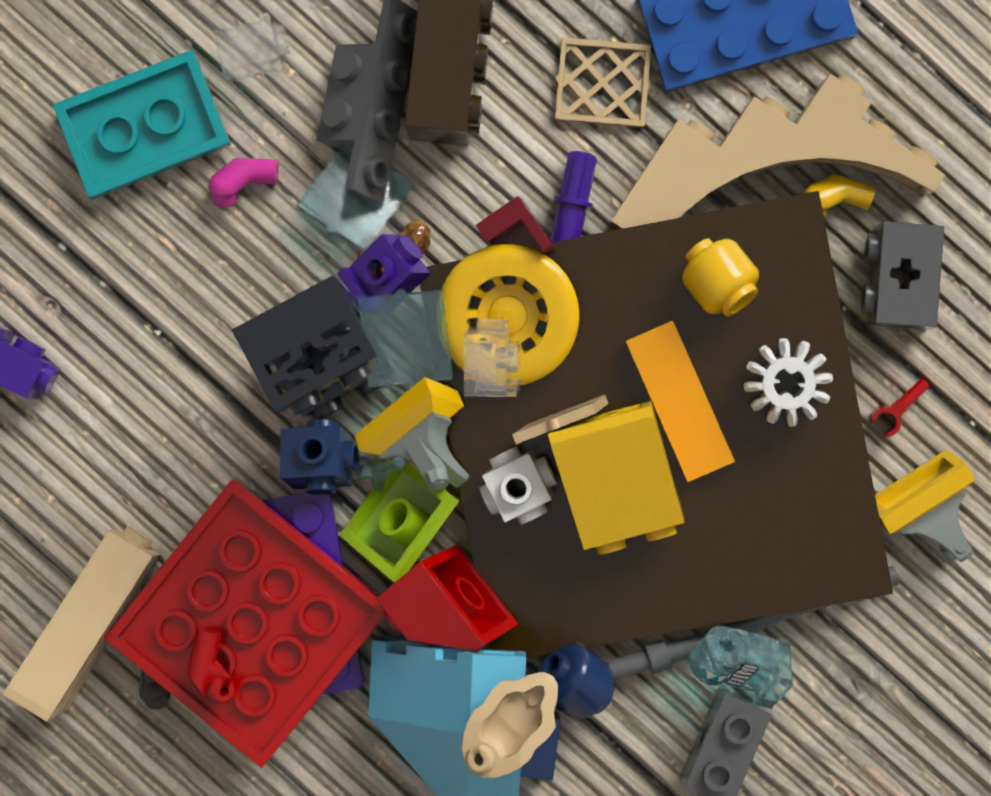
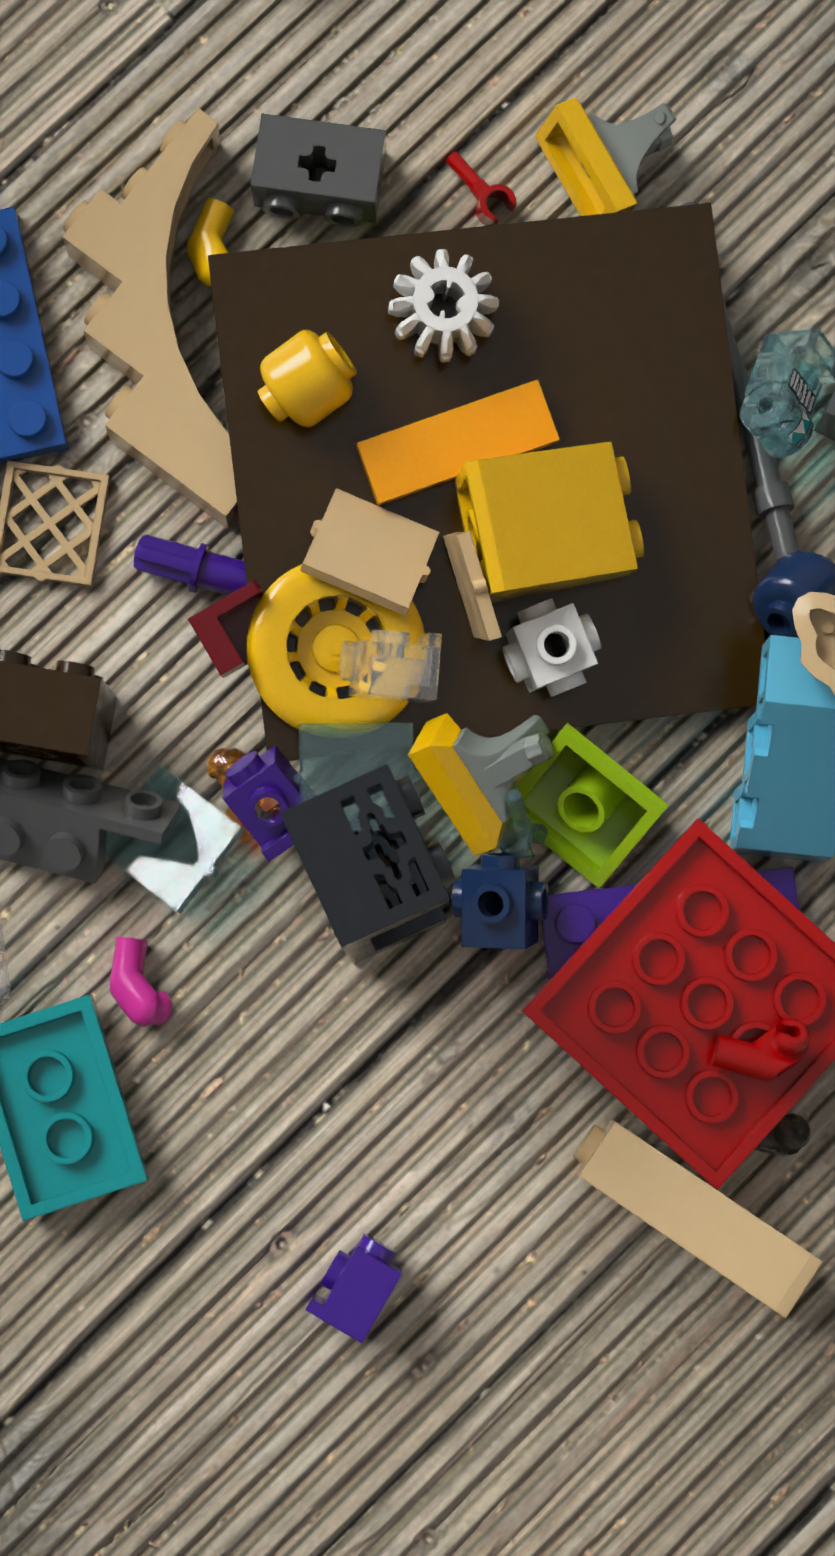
camera: 85 degrees left, 5 degrees down
red slope [376,544,518,651] -> none
none -> tan piece [300,488,439,616]

